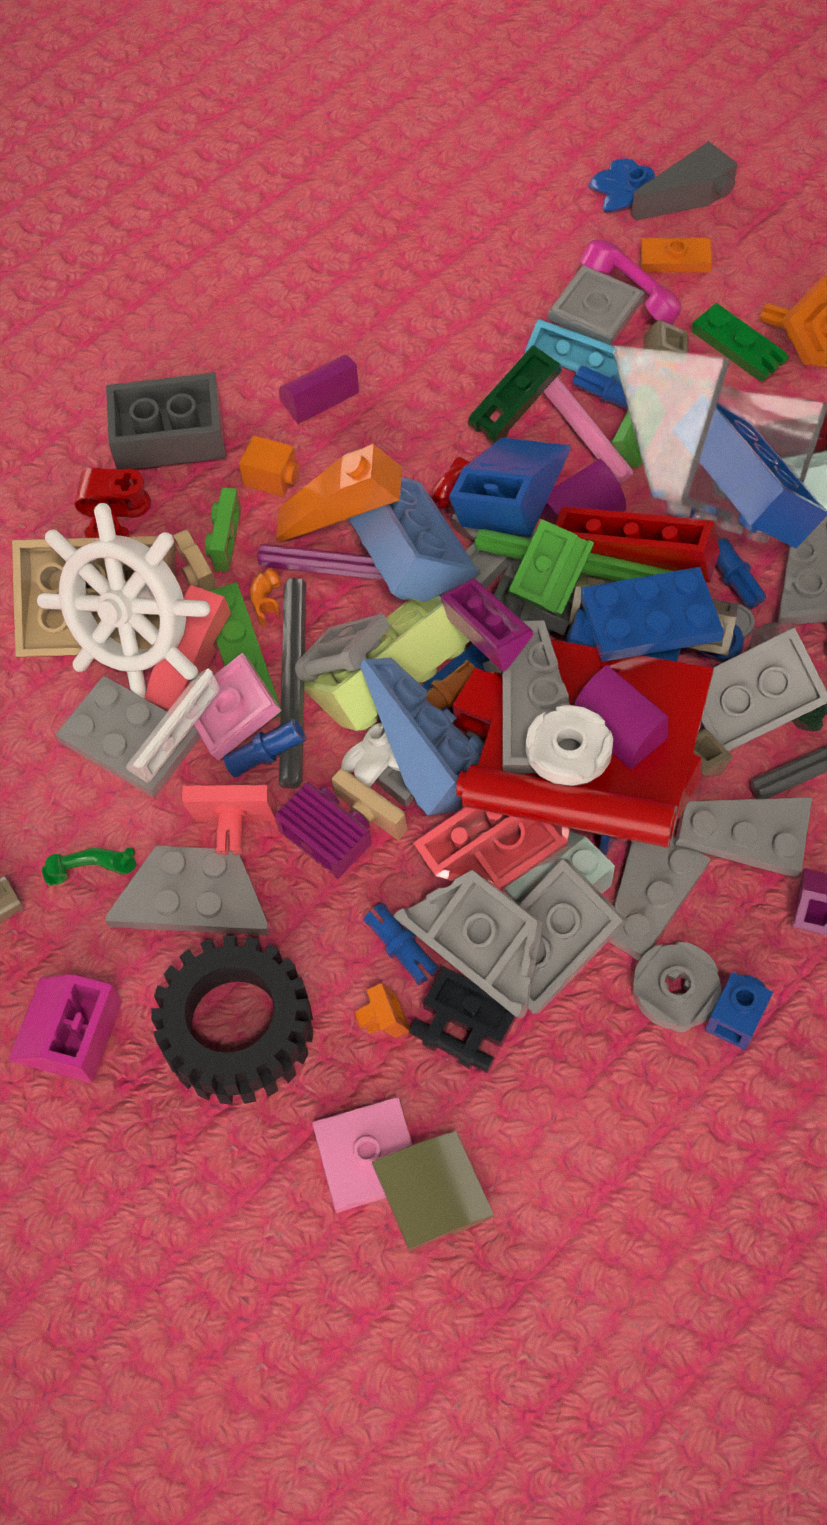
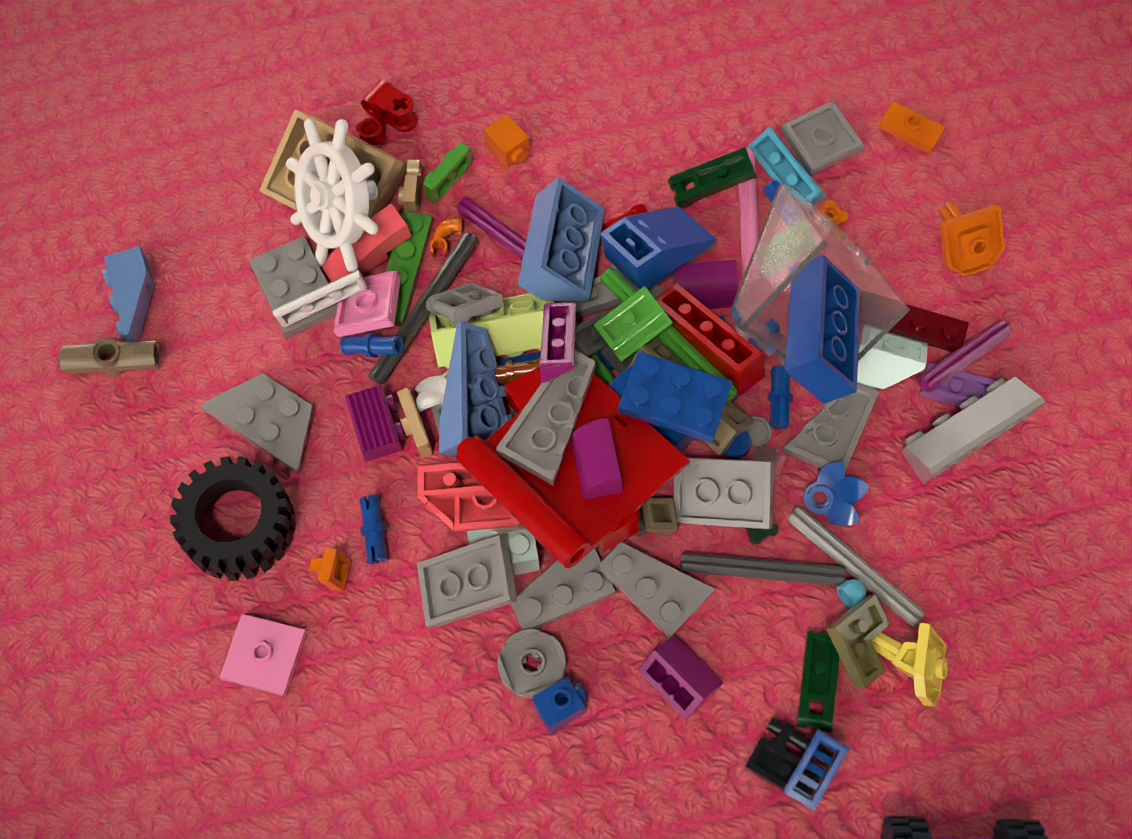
camera: 30 degrees right, 5 degrees up
dark pink slope [9,974,122,1083] -> none
green piece [42,848,136,886] -> none
dark grey brick [106,372,226,469] -> none
coral tile [182,785,277,855] -> none
orange slope [276,444,402,542] -> none
magenta brick [279,355,359,424] -> none
olive slope [372,1131,494,1252] -> none
light grey wing [393,870,543,1019] -> none
black plate [409,966,517,1073] -> none
white tile [526,705,613,786] -> none
dark pink piece [579,239,681,325] -> none
blue plate [588,158,655,212] -> none
dark grey slope [632,141,738,220] -> none
dark tan slope [644,320,689,363] -> none
green hinge [691,303,789,382] -> none

